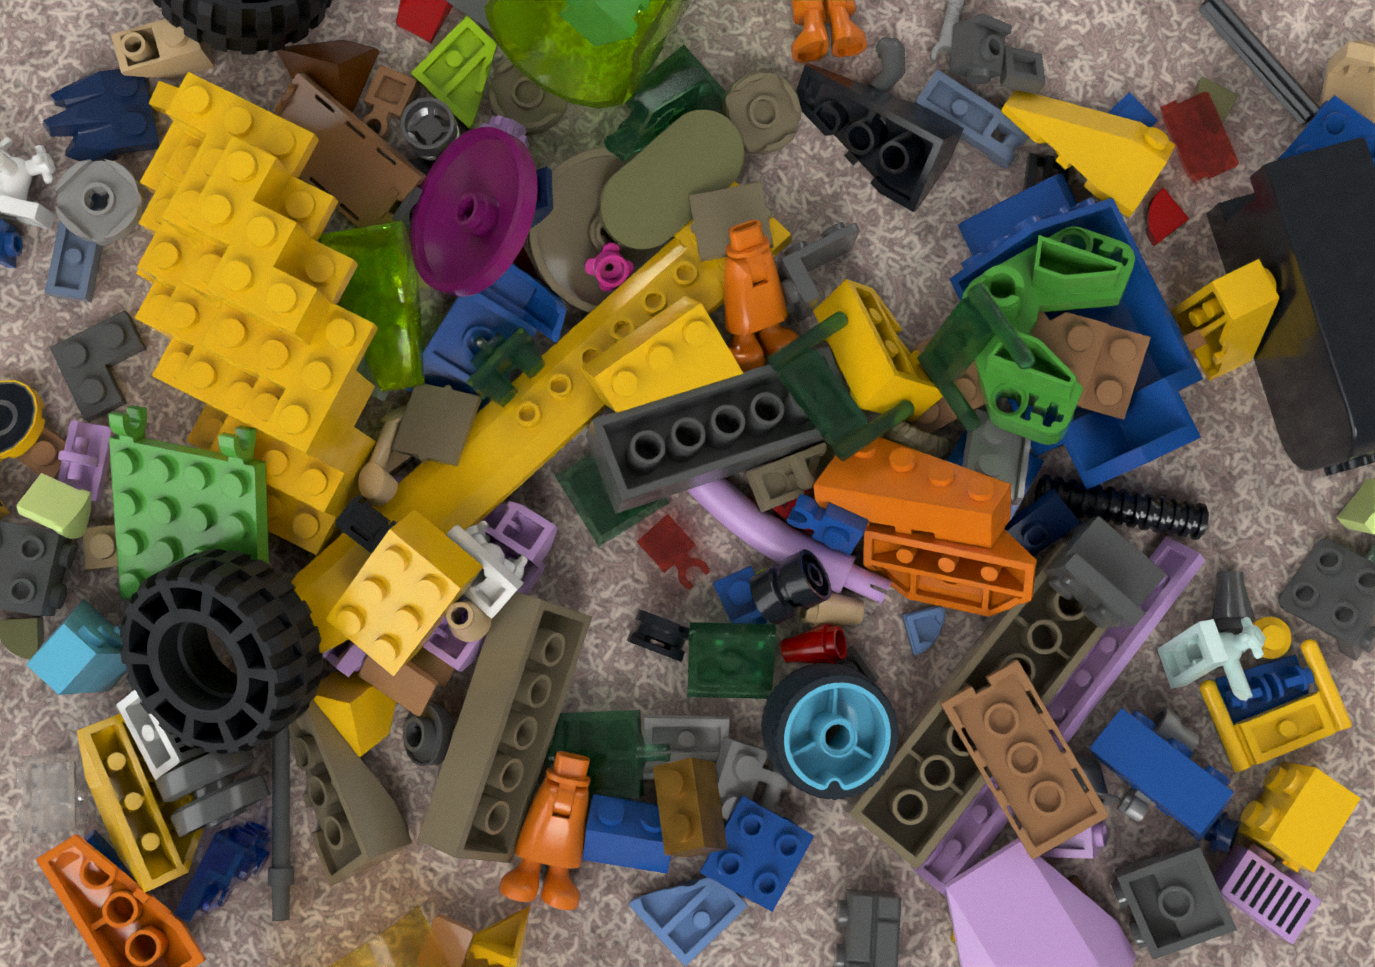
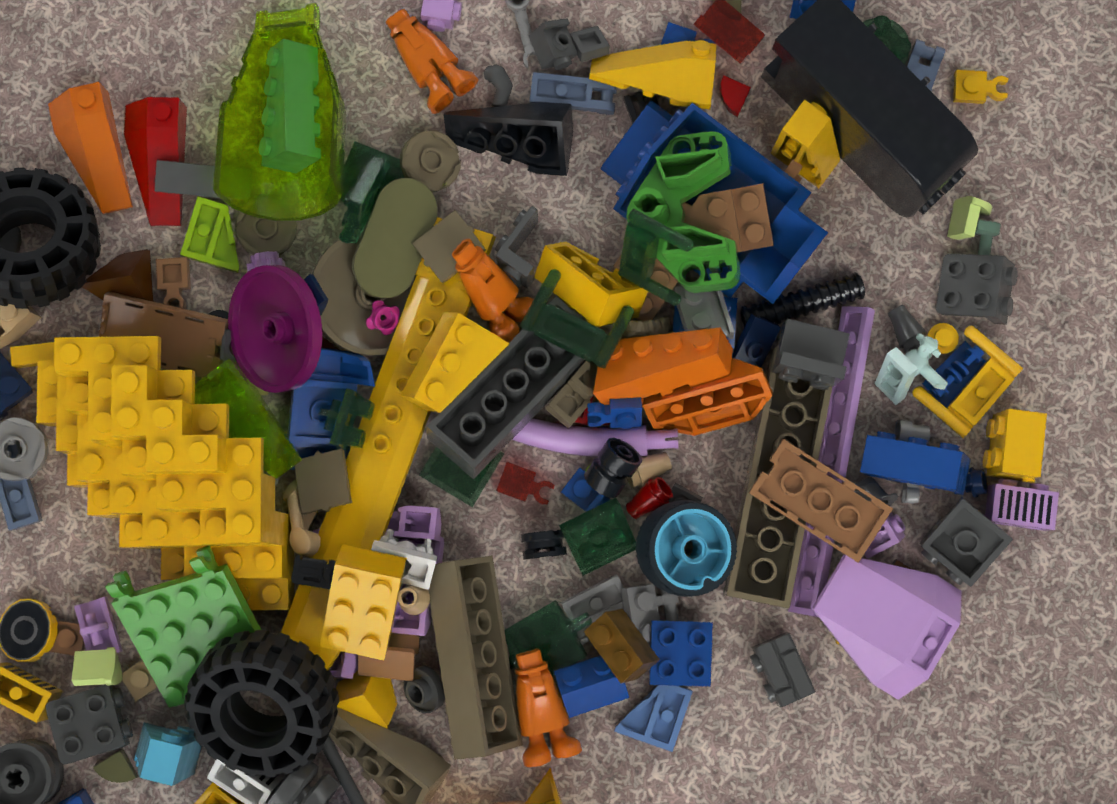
camera: 25 degrees left, 0 degrees up
dark grey plate [49,310,146,422] -> none
flat silver wheel [400,97,461,166] -> none
medium blue tile [901,605,945,655] -> none

